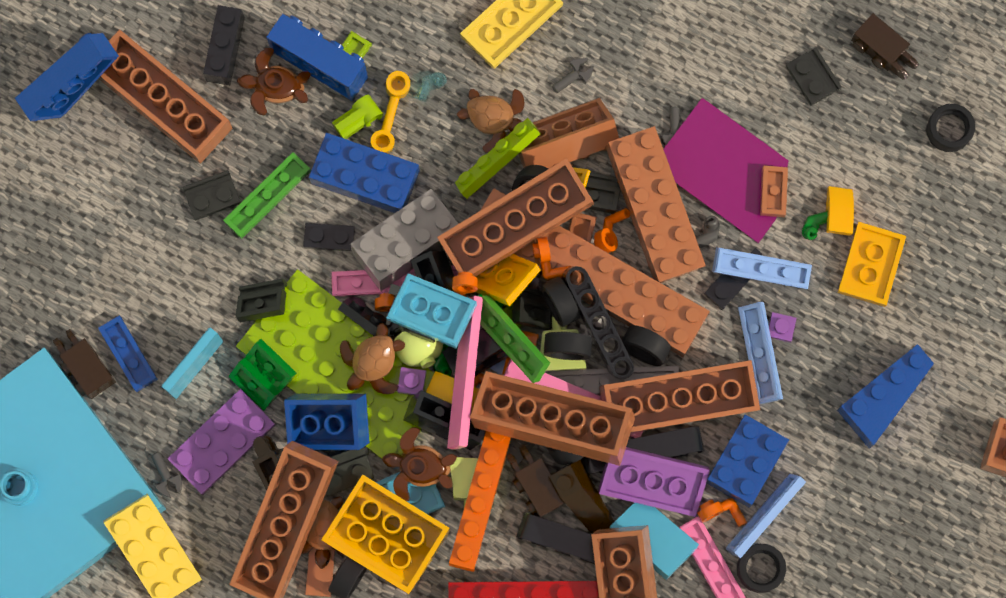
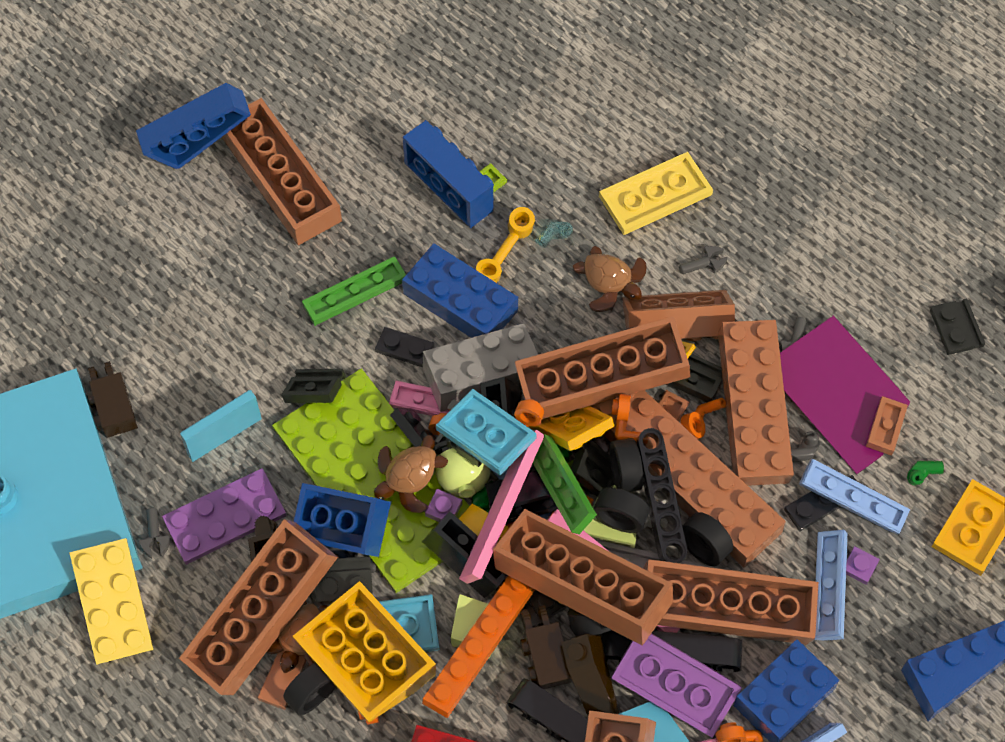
camera: 15 degrees right, 15 degrees down
blue plate [98,315,158,392] -> none
pearl dark grey plate [182,170,241,221] -> none
black brick [203,5,245,86] -> none
green slope [228,339,297,411] -> none
reddish brown animal [237,48,311,116] -> none
lime piece [332,95,384,139] -> none
reddish brown animal [382,427,457,501] -> none
lime plate [455,118,540,199] -> none
yellow slope [826,186,854,236] -> none

